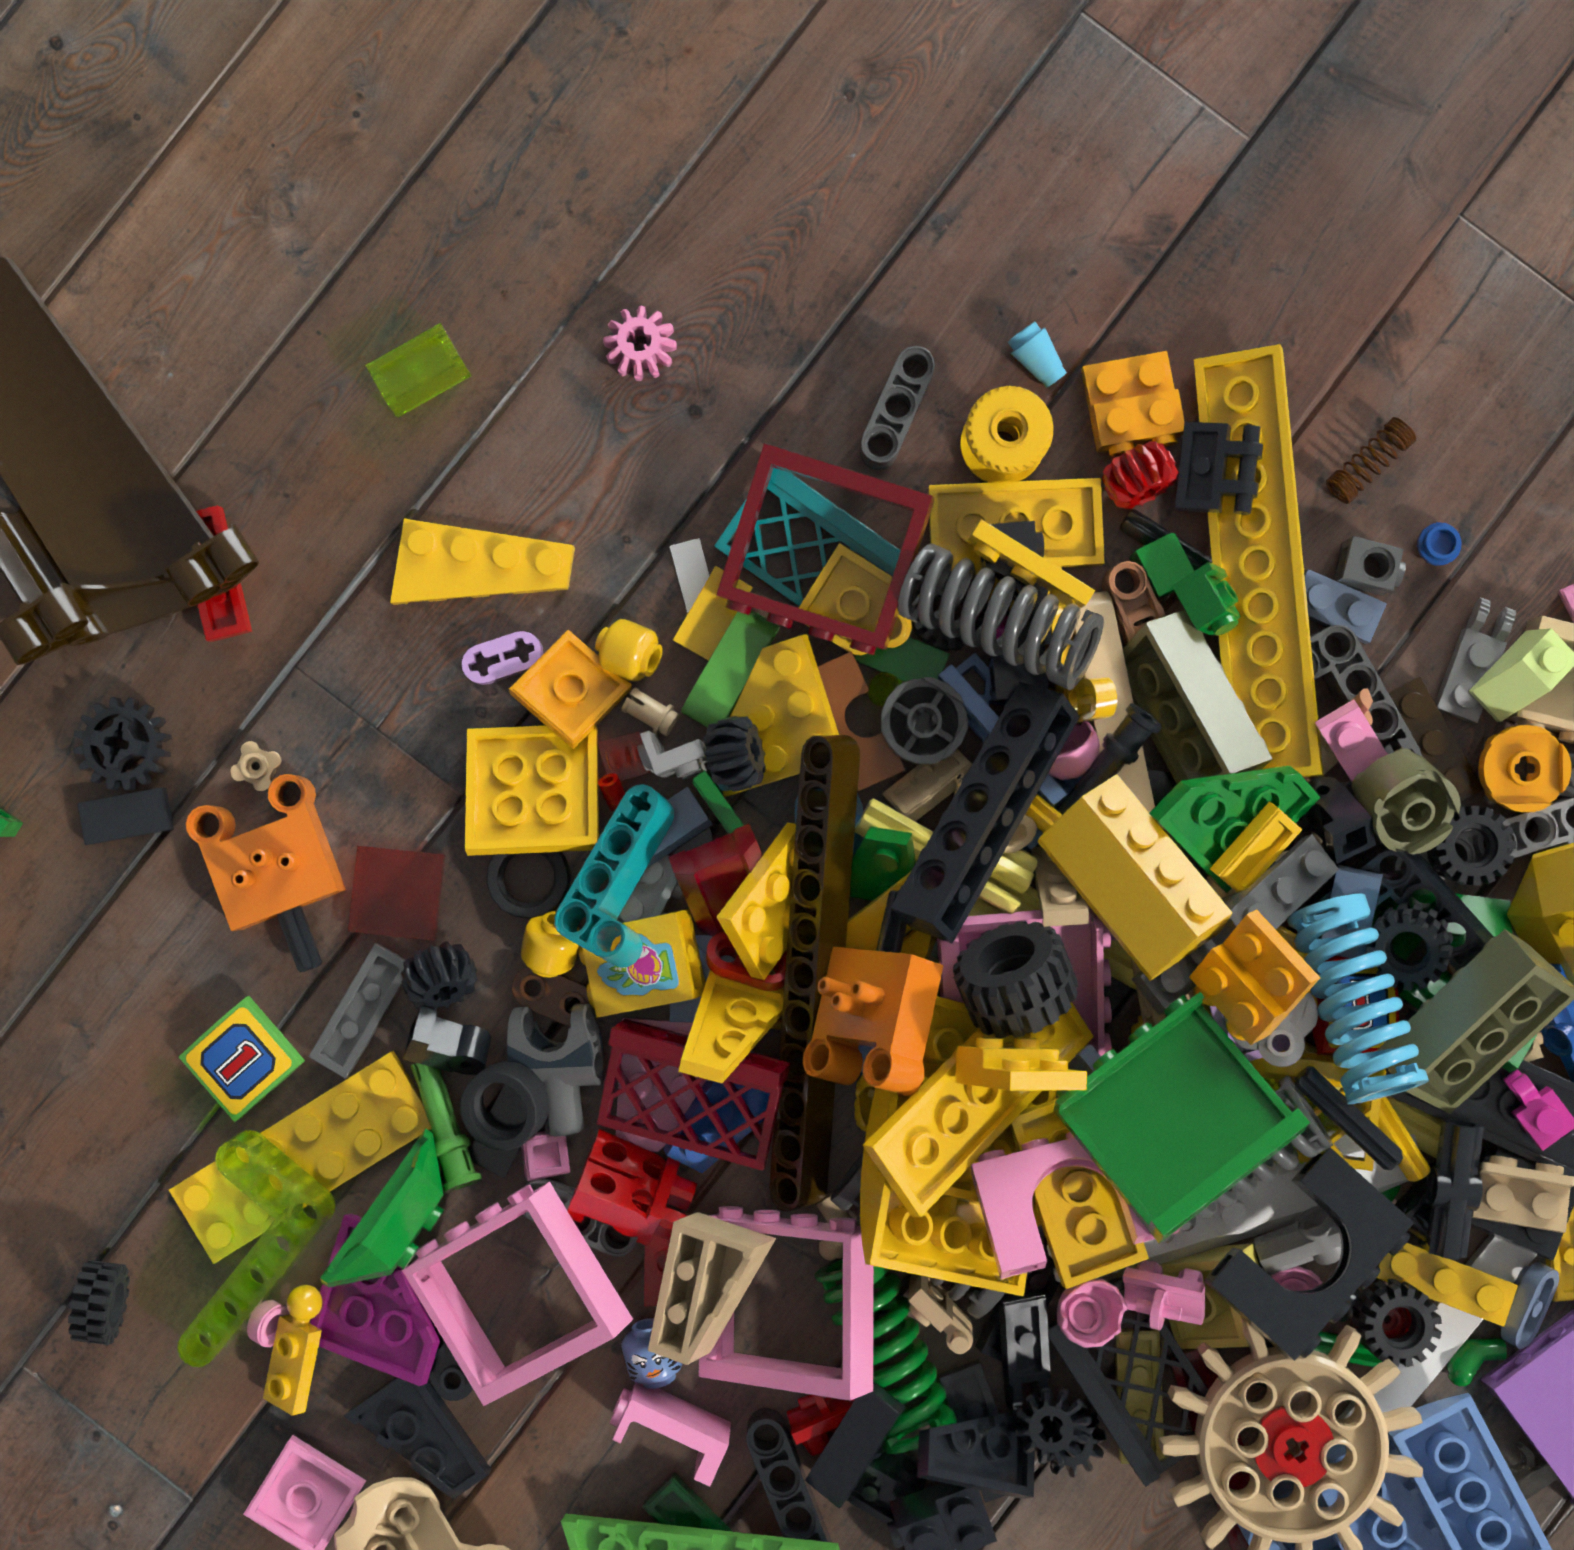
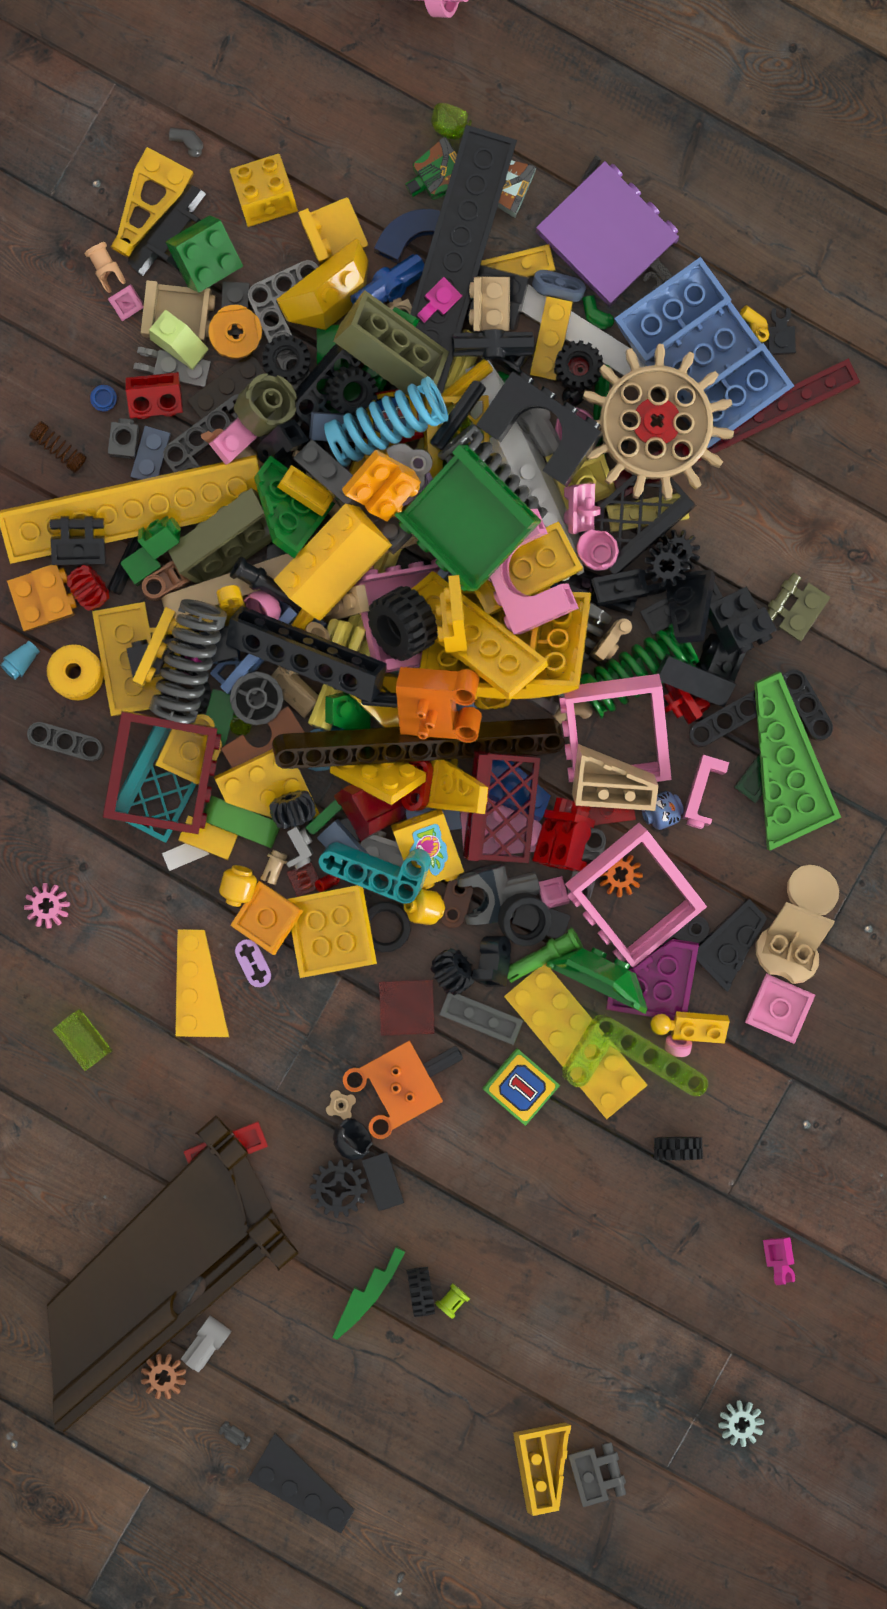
camera: 95 degrees left, 0 degrees up
none -> red brick [126,372,183,419]
none -> black hair [333,1118,373,1161]
none -> orange gear [599,855,643,897]

